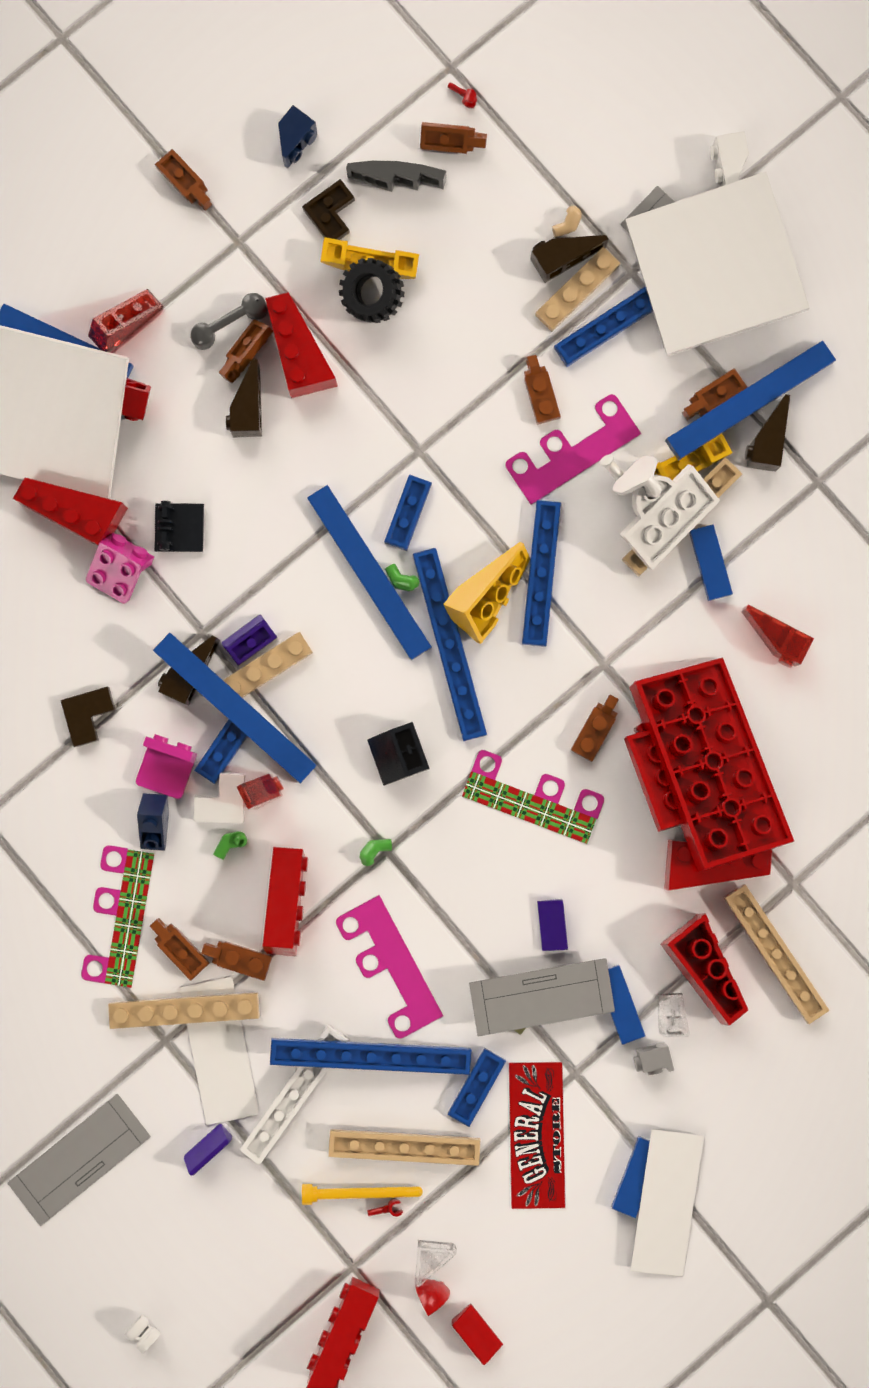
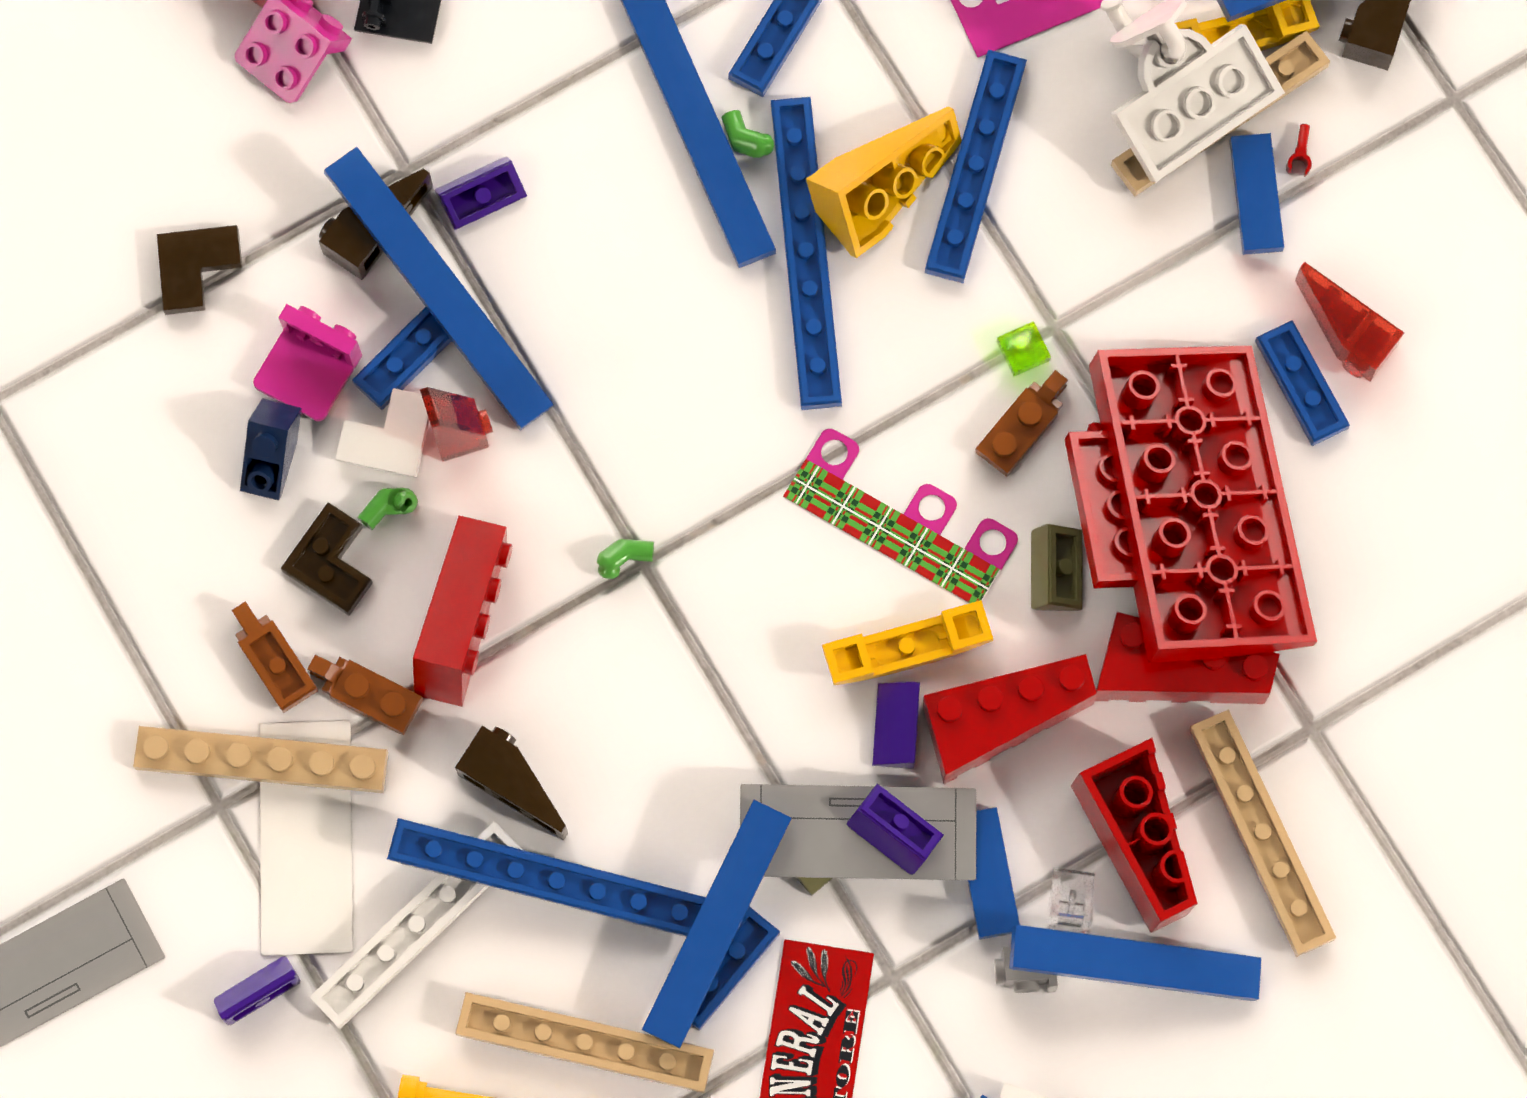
camera: 10 degrees right, 10 degrees down
piece [81,845,154,988] -> none
tan plate [223,632,313,698] -> none
dark pink piece [336,895,443,1039] -> none
black slope [367,722,430,786] -> none
none -> dark brown tile [280,502,373,616]
none -> dark brown slope [455,726,568,840]
none -> blue tile [641,800,792,1049]
none -> yellow slope [822,600,994,685]
none -> dark purple slope [847,783,944,875]
none -> red wedge [922,654,1097,784]
none -> clear neon green tile [996,321,1051,377]
none -> blue tile [1009,925,1262,1001]
none -> olive slope [1031,524,1082,611]
none -> blue tile [1255,320,1350,446]
none -> red hand [1286,124,1312,177]

